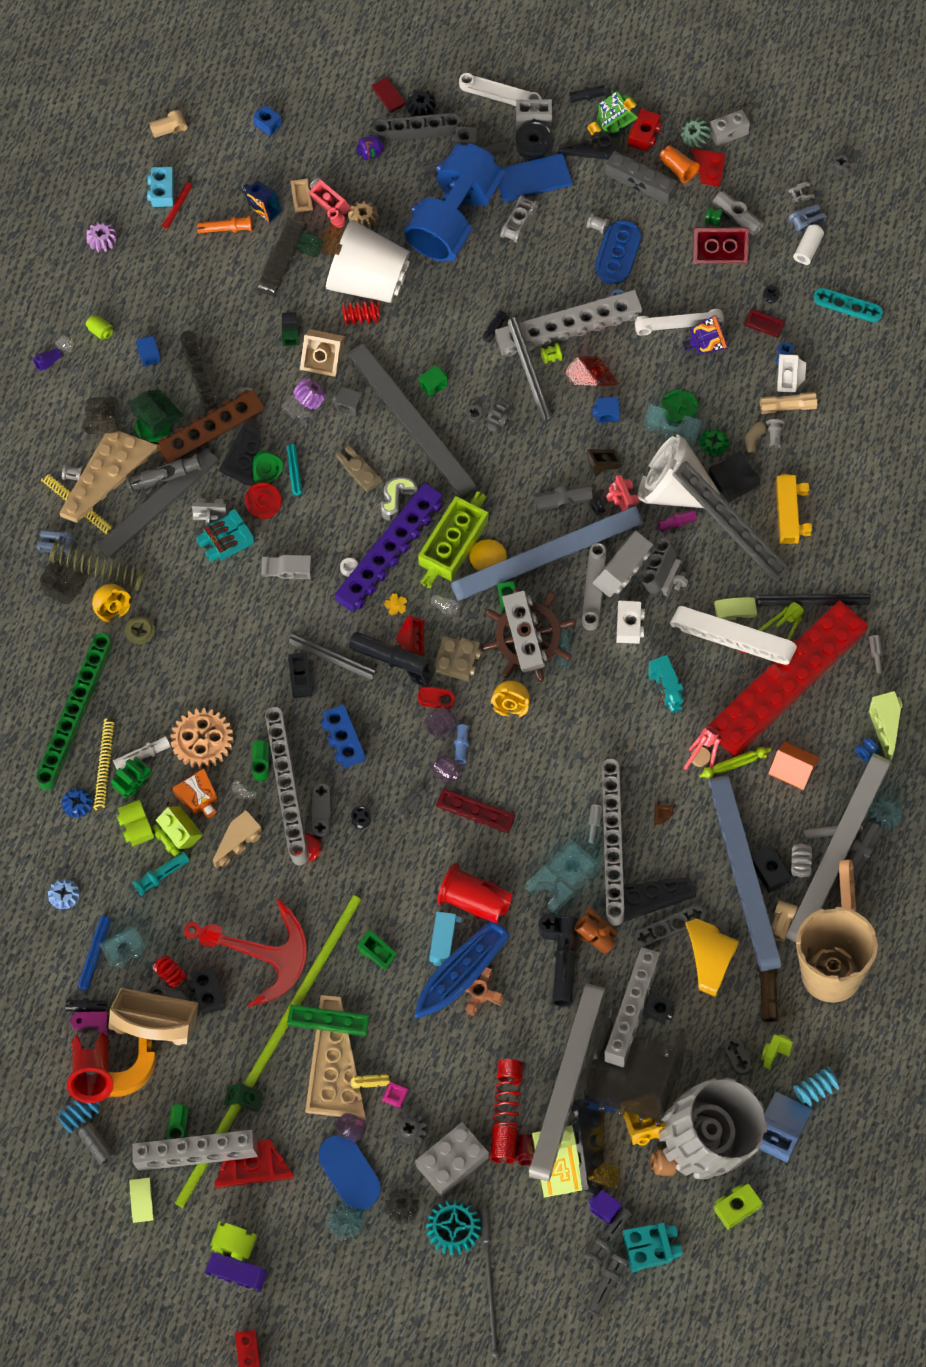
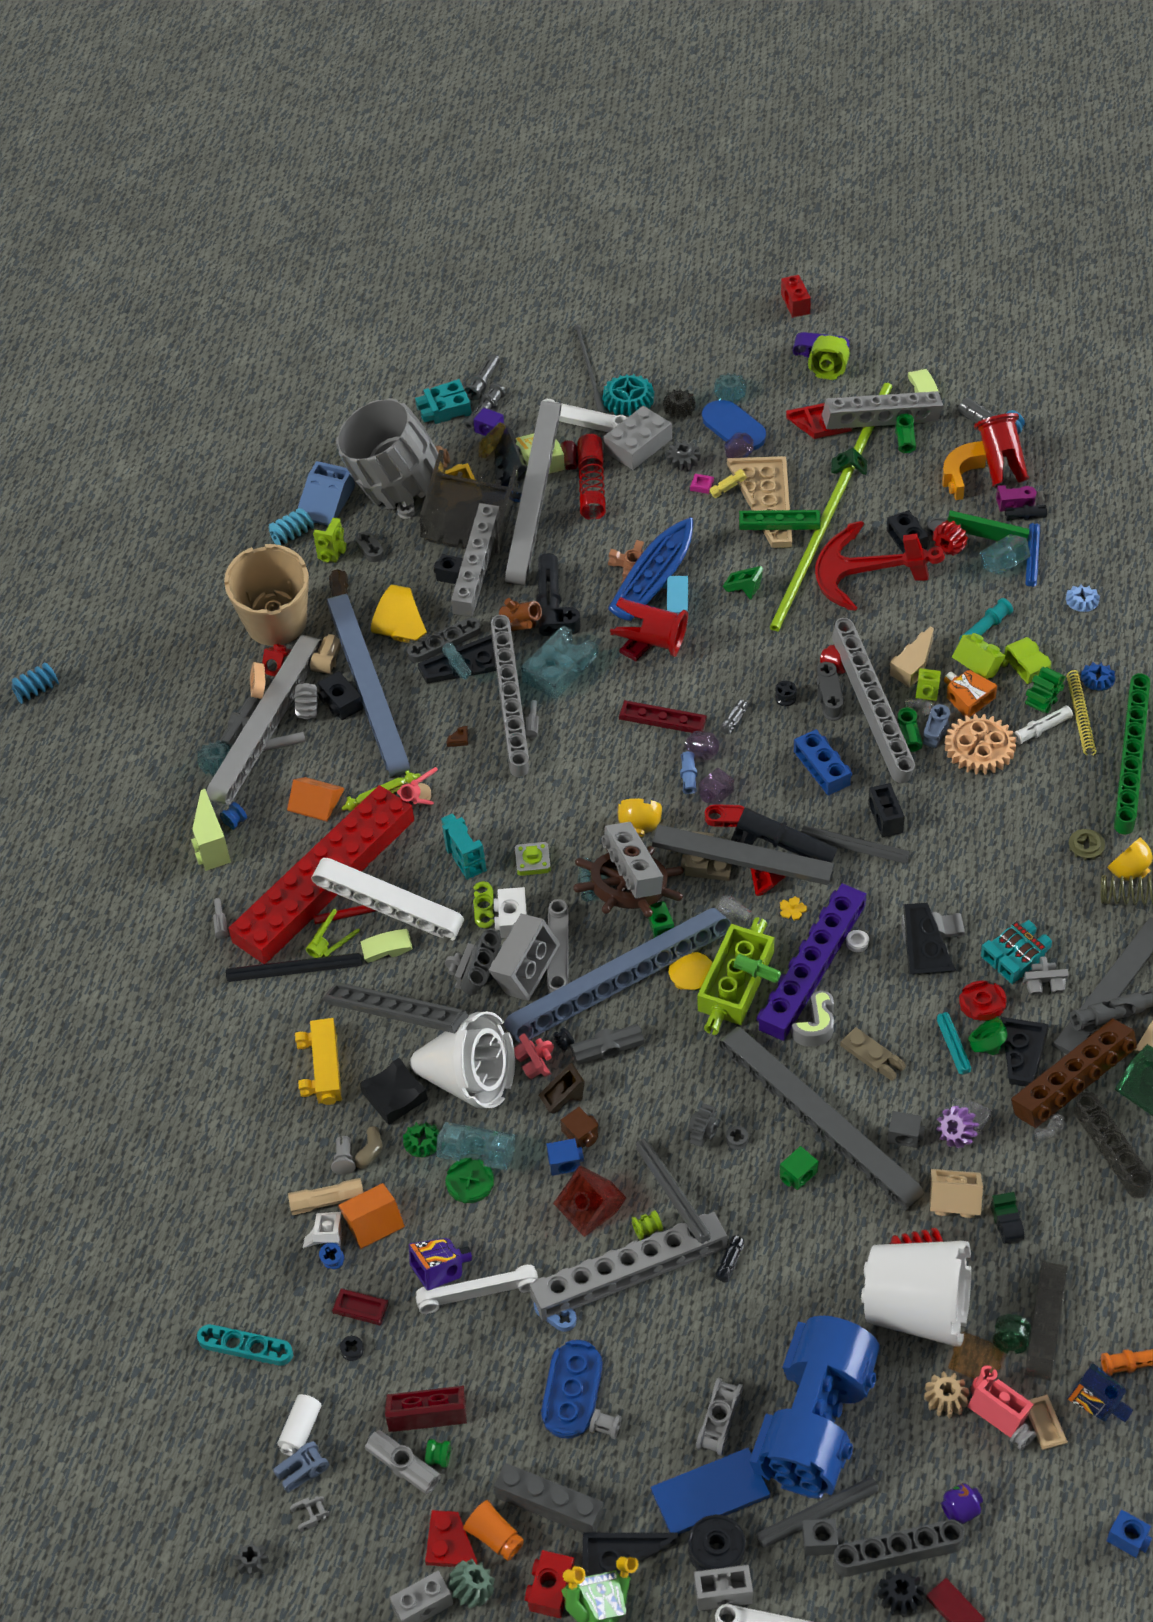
camera: 175 degrees right, 15 degrees down
tan piece [109,988,198,1045] -> none
none -> orange slope [338,1183,405,1249]
none -> clear light blue axle [442,643,471,679]
none -> lime piece [473,881,495,929]
none -> piece [515,842,551,876]
none -> white piece [543,399,627,432]
none -> reddish brown brick [560,1107,599,1148]
none -> dark grey tile [652,825,834,885]
none -> bright green axle [734,954,781,983]
none -> black wing [903,903,956,974]
none -> lime brick [916,668,941,701]
none -> sand blue piece [923,704,950,748]
none -> green tile [947,510,1030,546]

